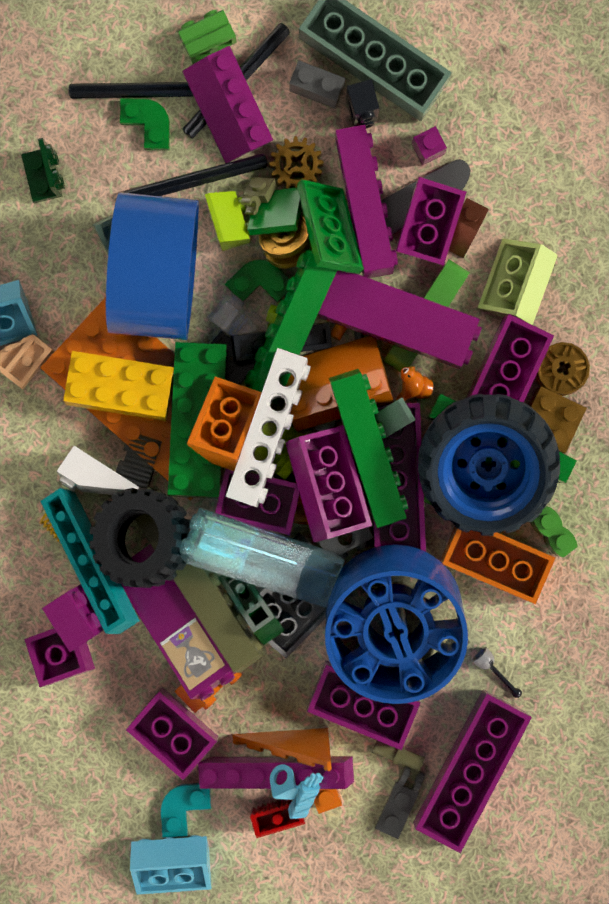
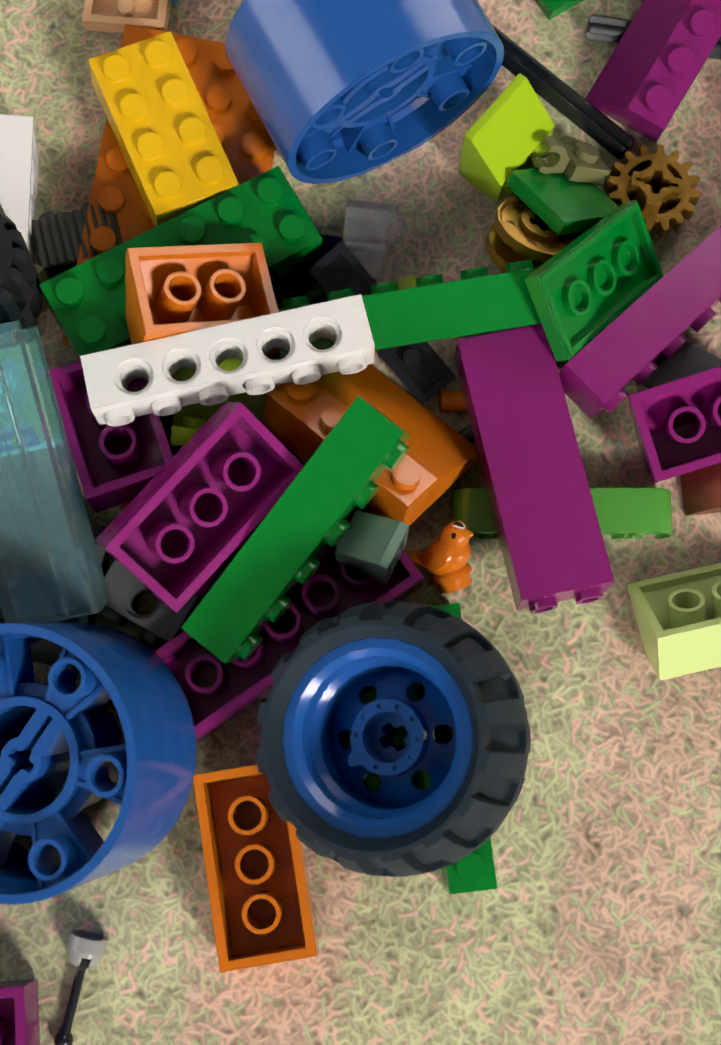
camera: 60 degrees right, 10 degrees down
green plate [225,260,290,303] -> none
magenta slope [466,314,554,402] -> none
pearl gold brick [529,387,587,454] -> none
bright green brick [530,506,578,558] -> none
pearl gold wheel [535,342,590,396] -> none

